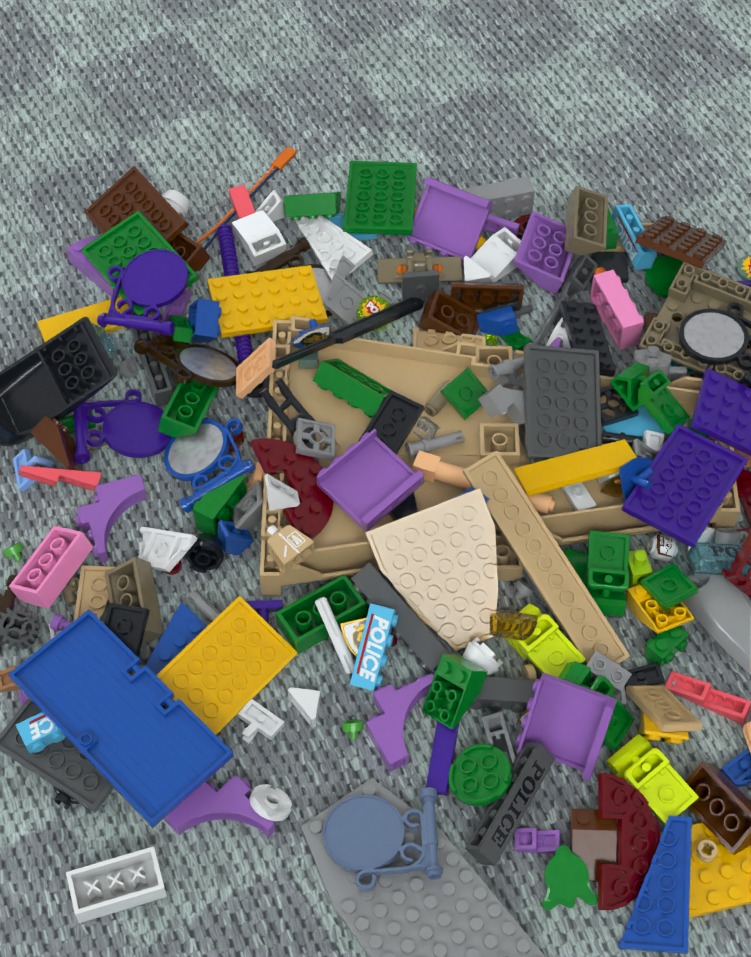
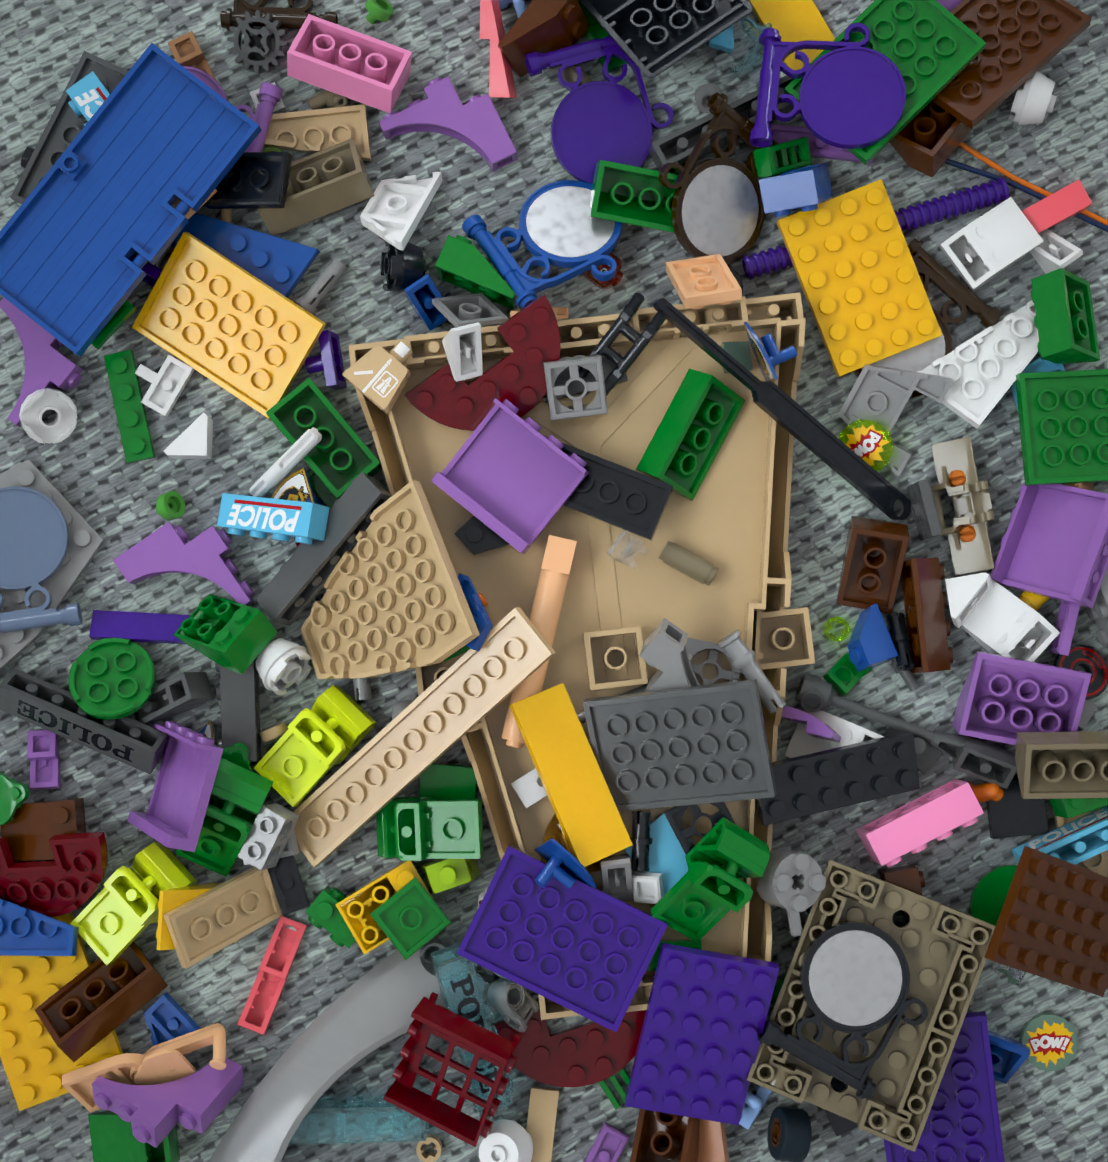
camera: 85 degrees right, 30 degrees up
light grey pin [405,431,465,459] -> none
tan wing [413,327,486,351] -> none
green tile [440,367,488,420] -> none
clear yellow brick [490,610,538,641] -> none
tan bush [696,840,718,863] -> none
none -> green plate [104,350,156,464]

